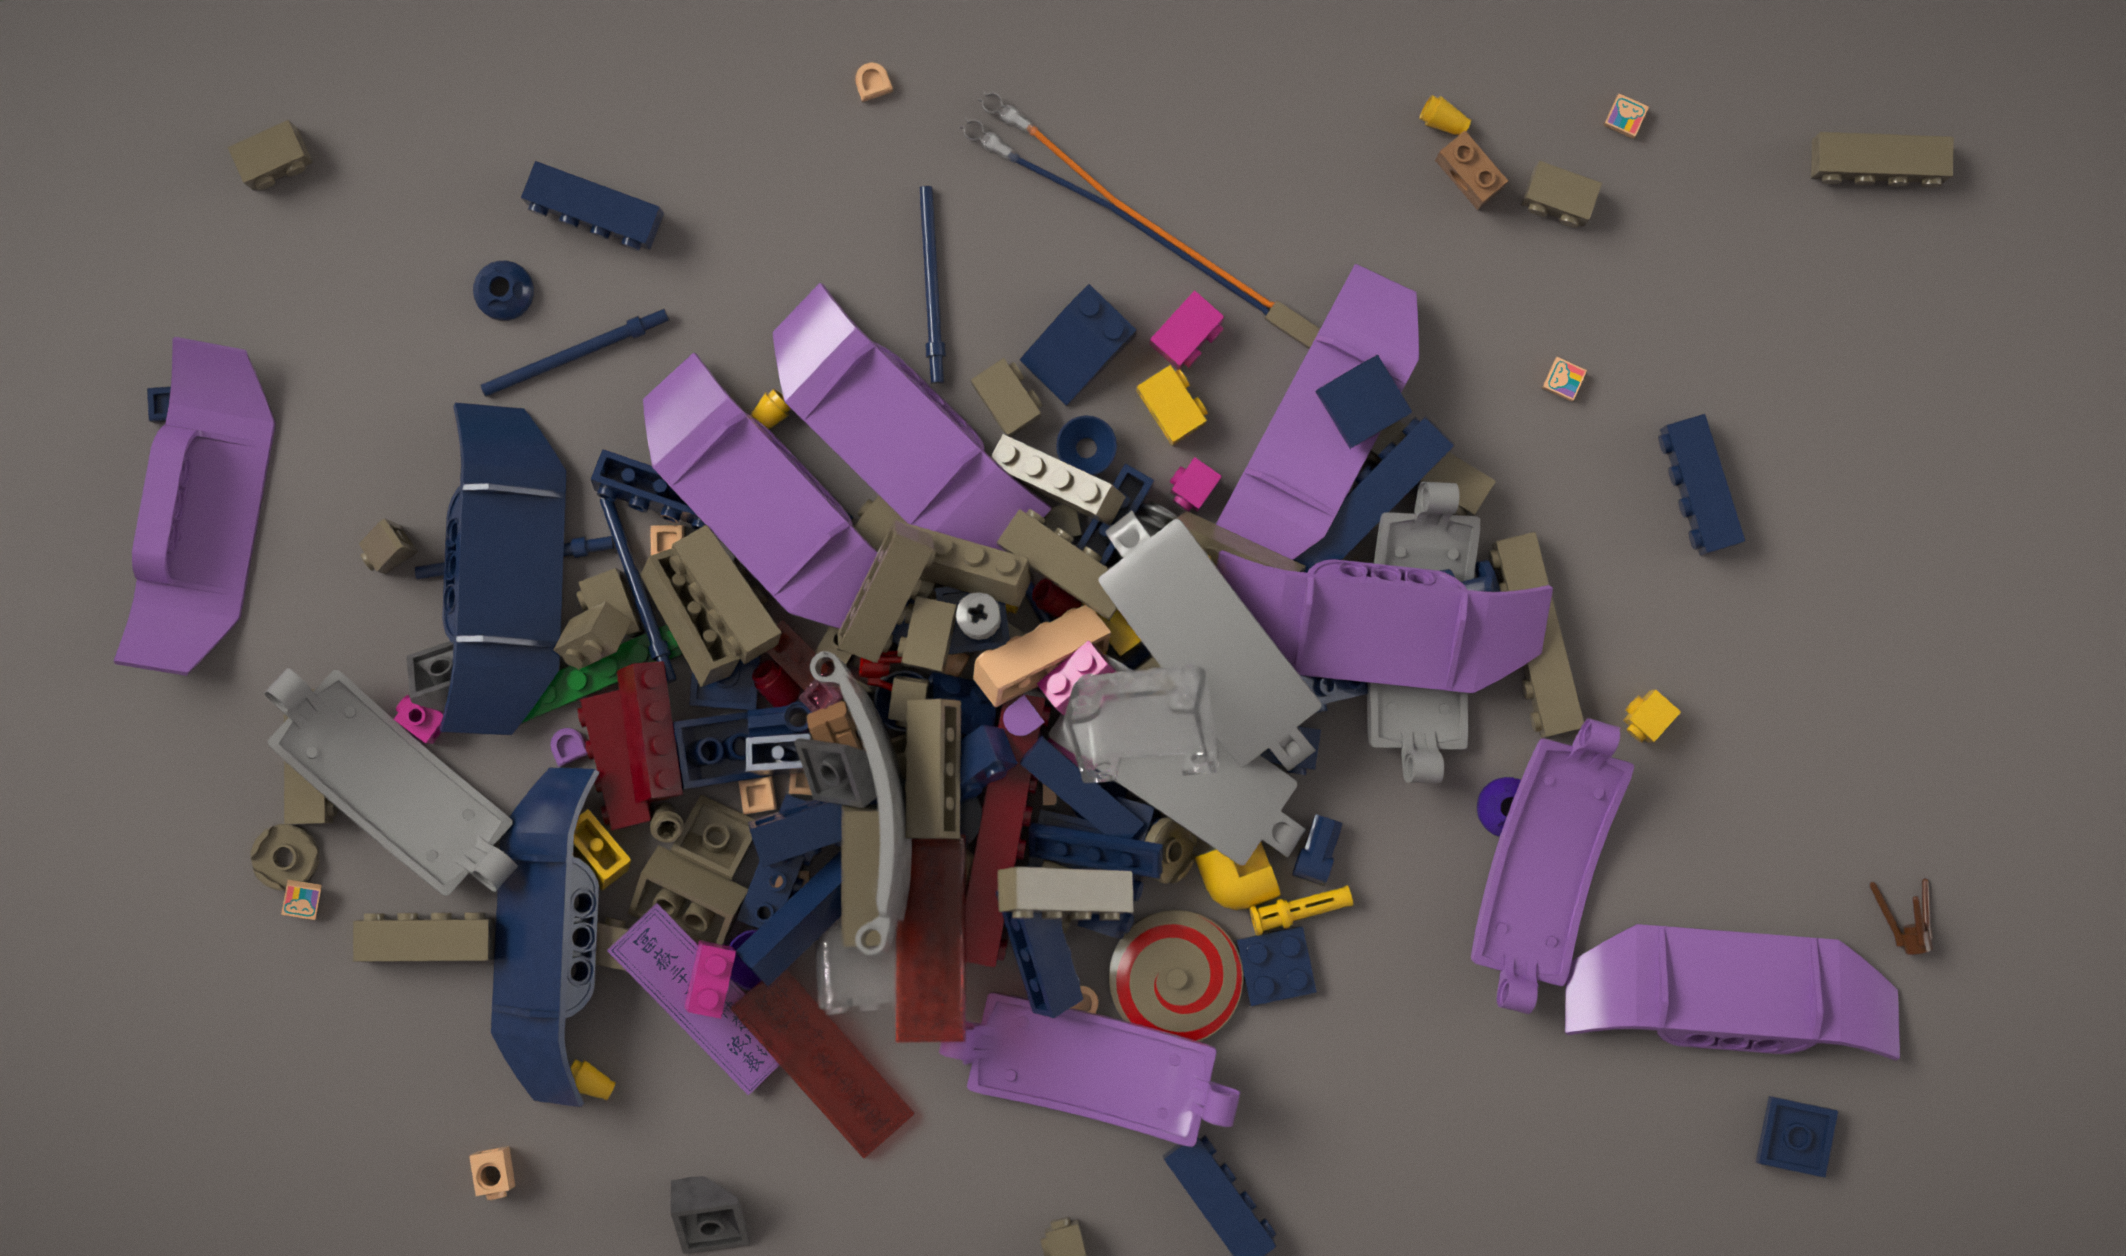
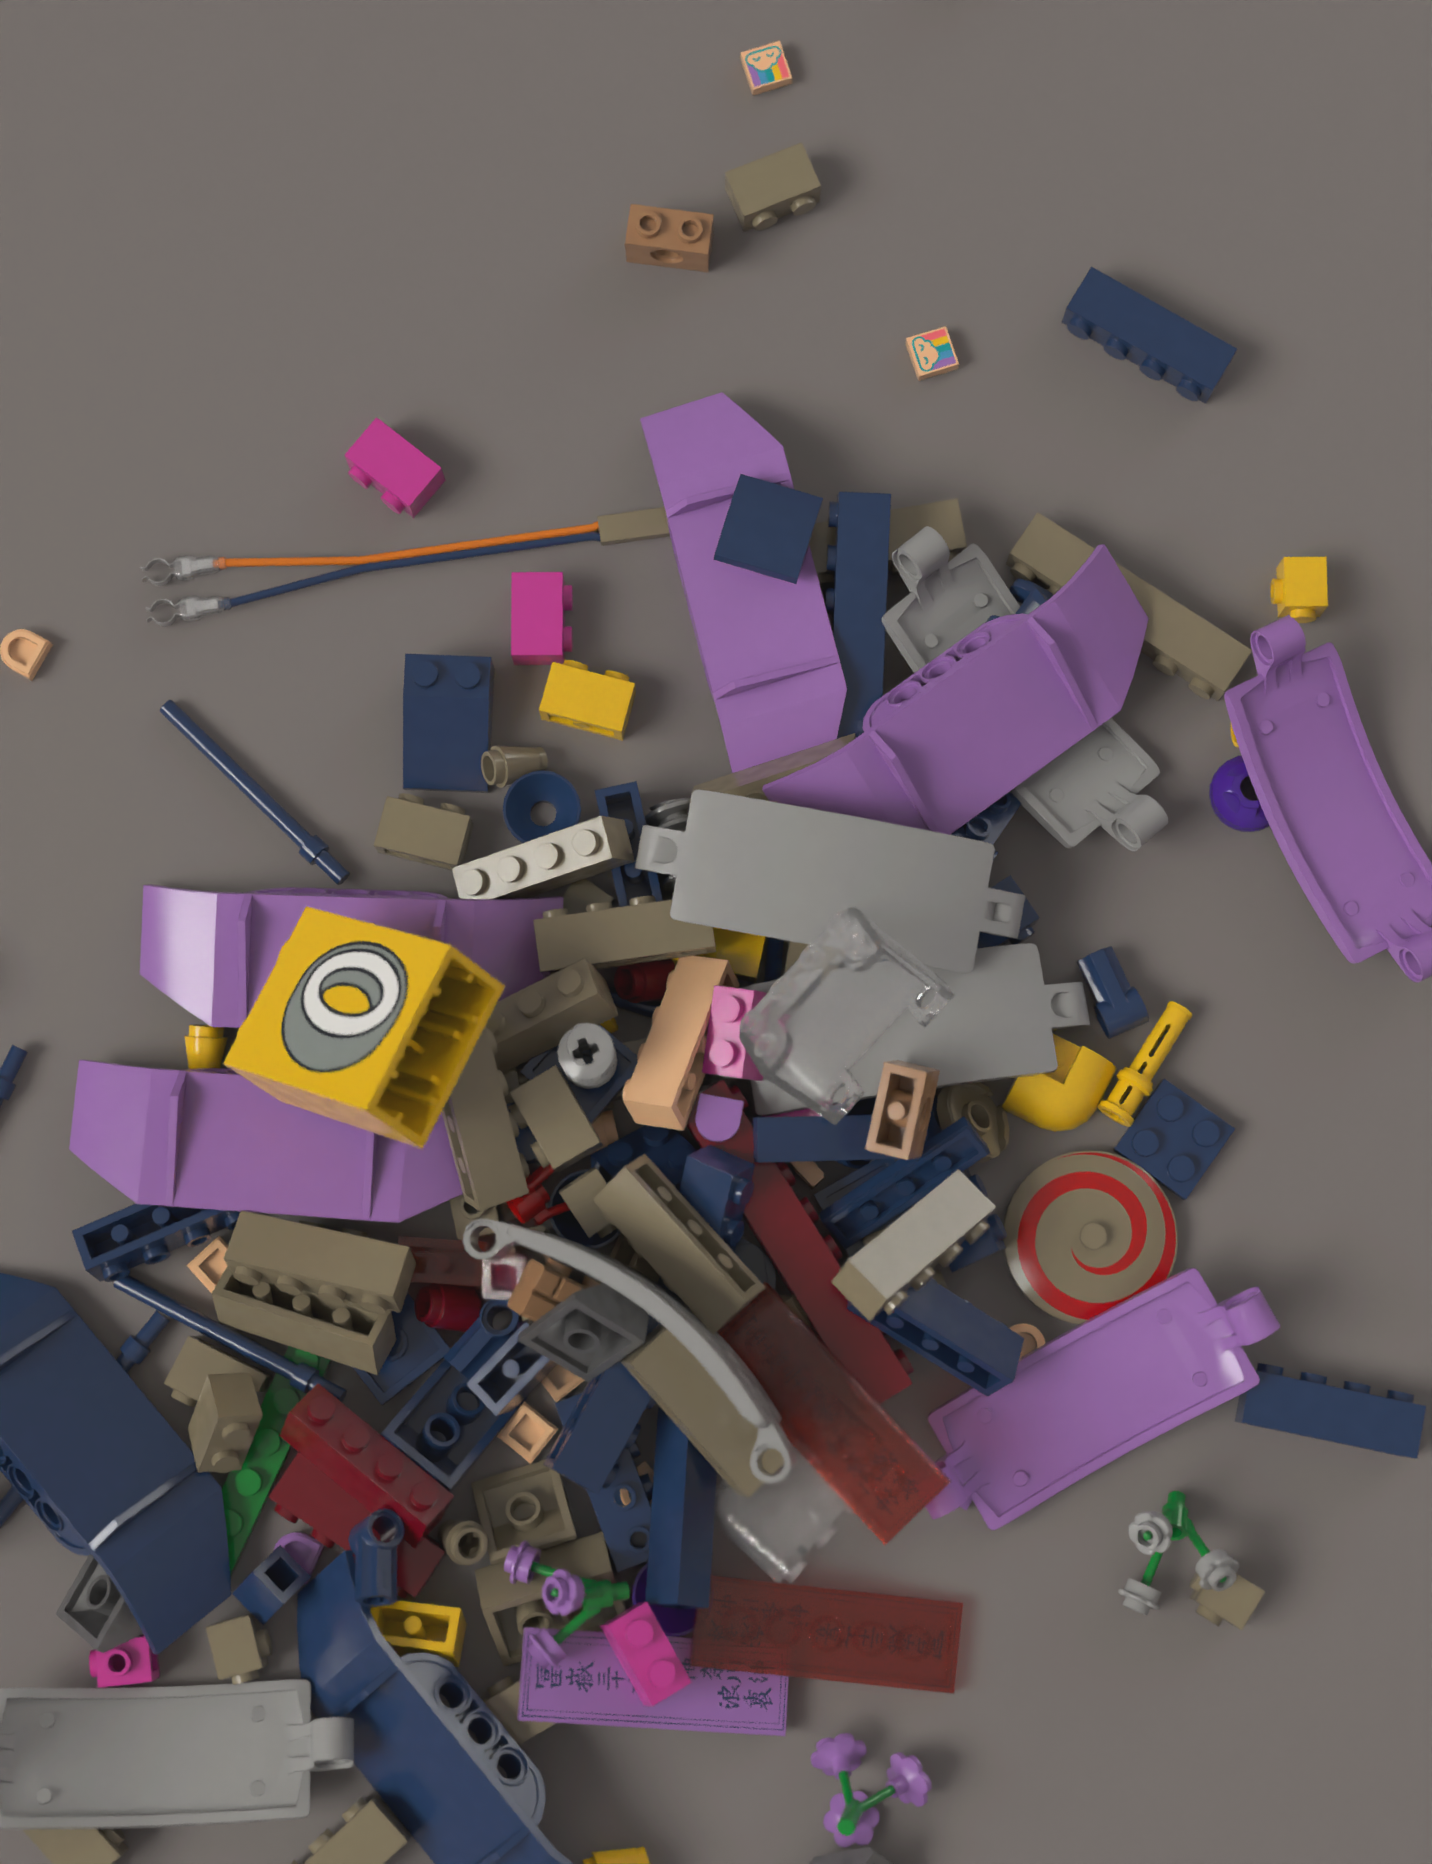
camera: 45 degrees left, 5 degrees down
dark pink brick [1170,457,1222,512] -> none
yellow cone [1419,95,1471,136] -> none
none -> dark tan brick [206,1613,273,1685]
none -> yellow brick [223,906,505,1149]
none -> dark blue brick [232,1545,311,1625]
none -> dark pink brick [344,417,445,518]
none -> dark blue piece [349,1509,405,1607]
none -> dark tan cone [481,746,548,788]
none -> medium lavender plant [504,1540,630,1670]
none -> medium lavender plant [811,1733,931,1848]
none -> medium nougat brick [865,1060,940,1160]
none -> light grey plant [1118,1491,1239,1616]

